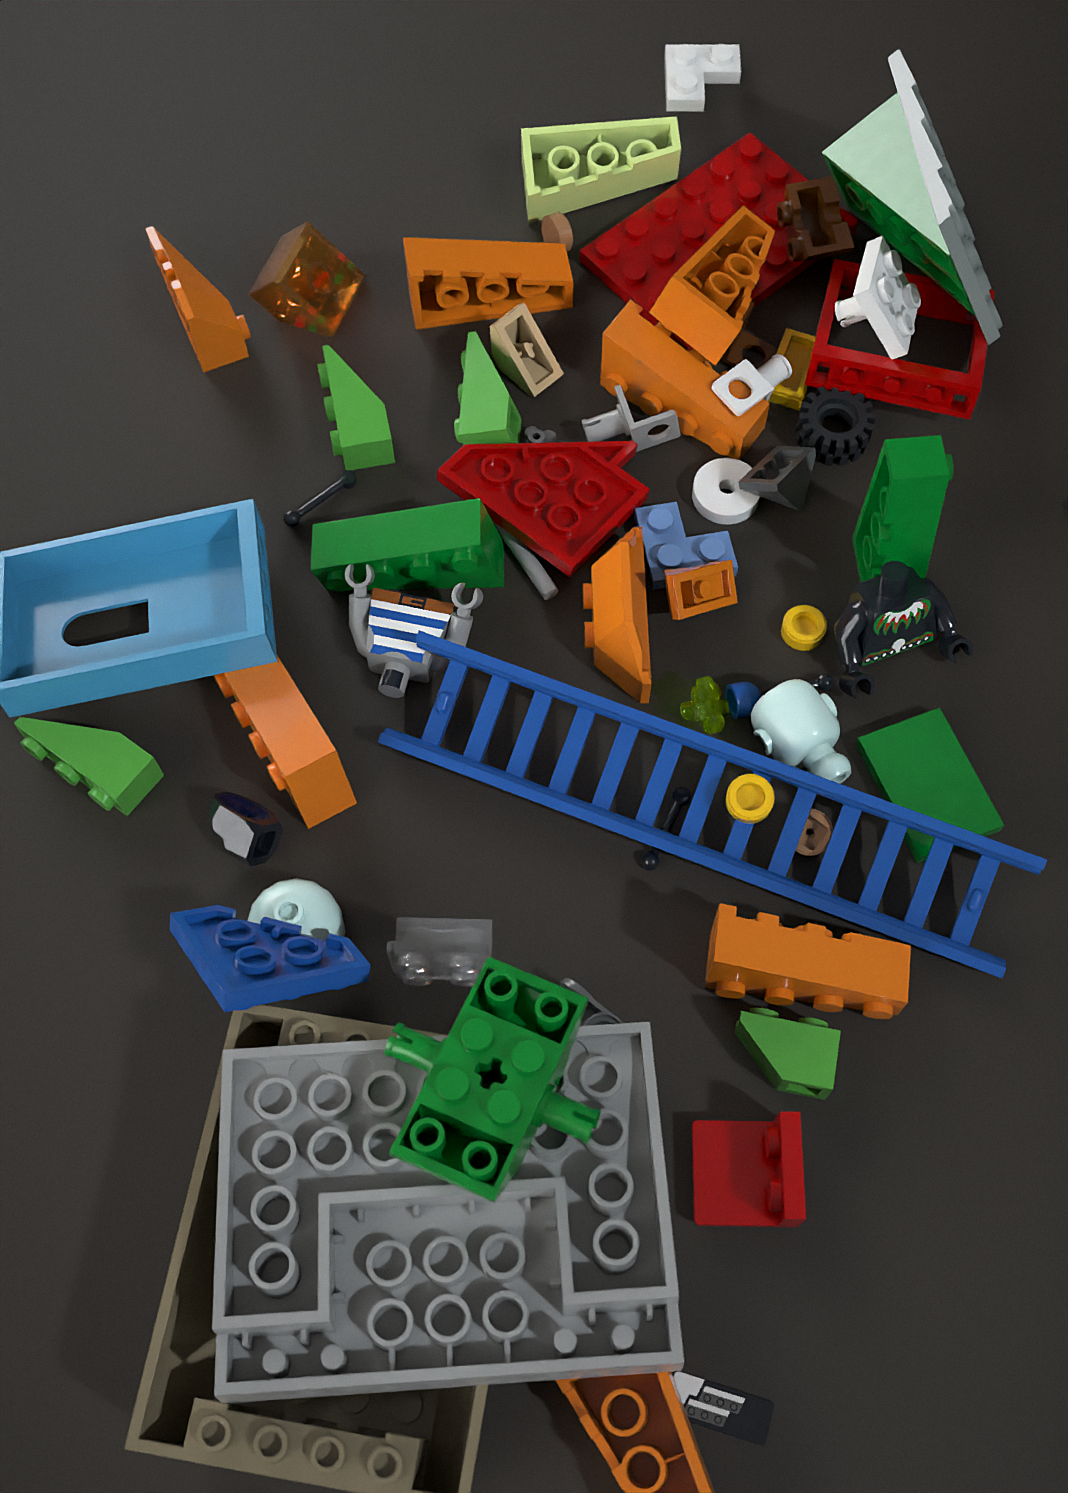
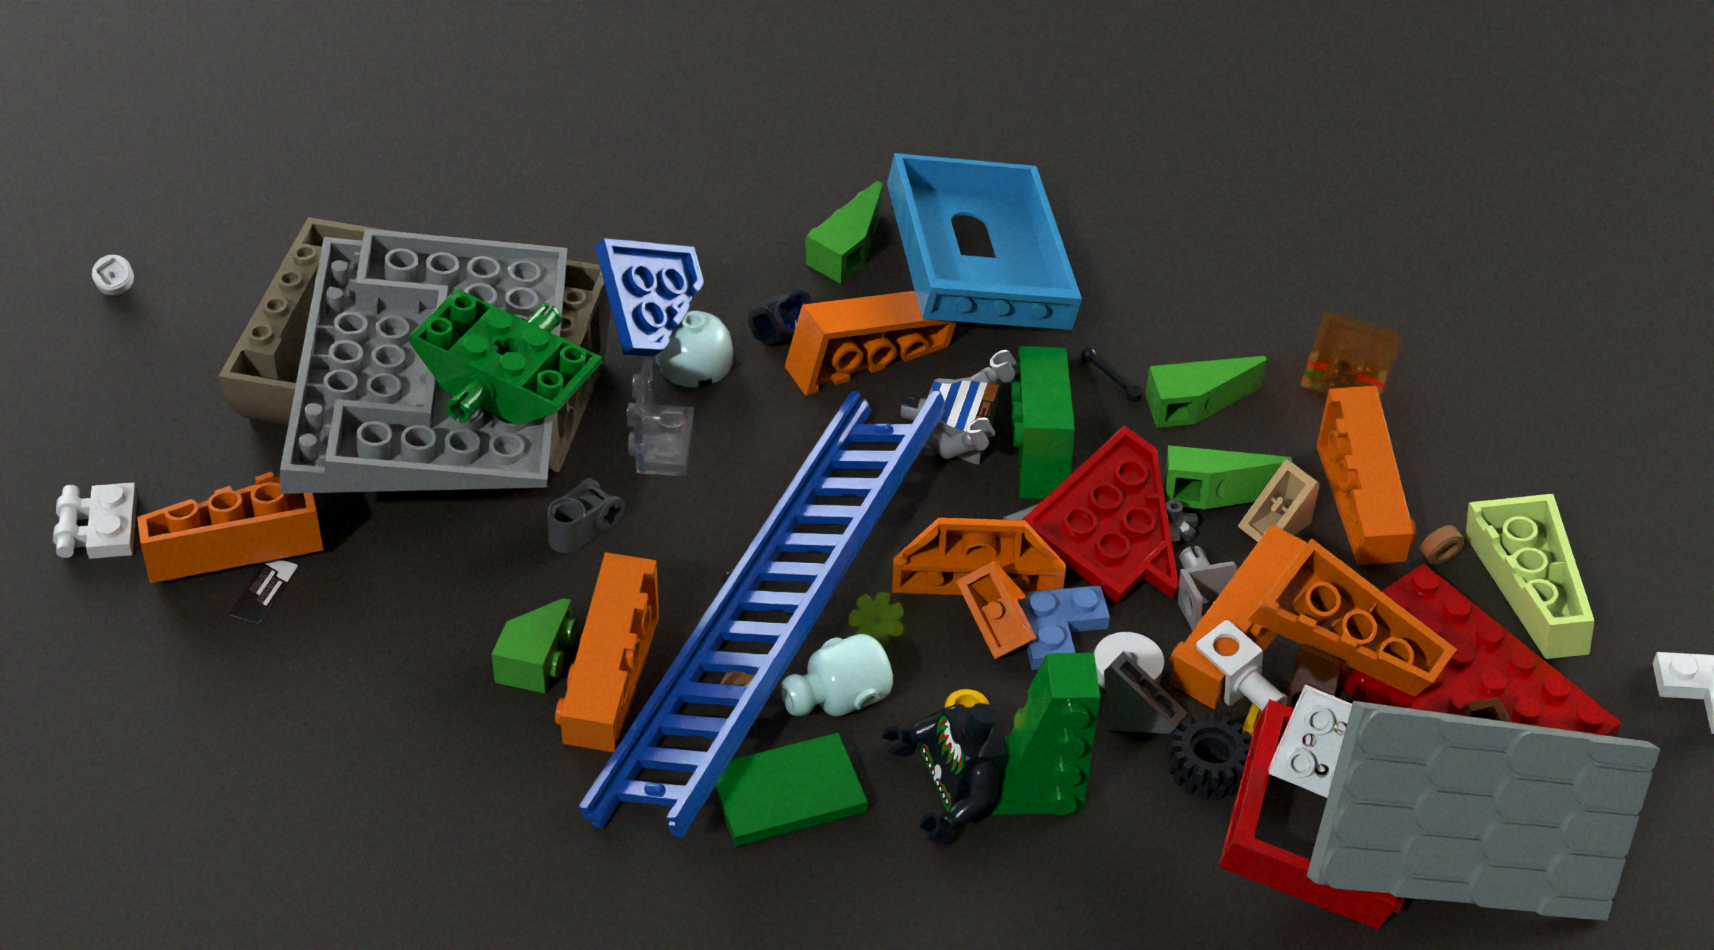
camera: 90 degrees right, 20 degrees down
orange wedge [145,226,251,372] -> none
red bracket [691,1112,806,1228] -> none
blue hinge [725,674,833,719] -> none
yellow tile [726,774,775,824] -> none

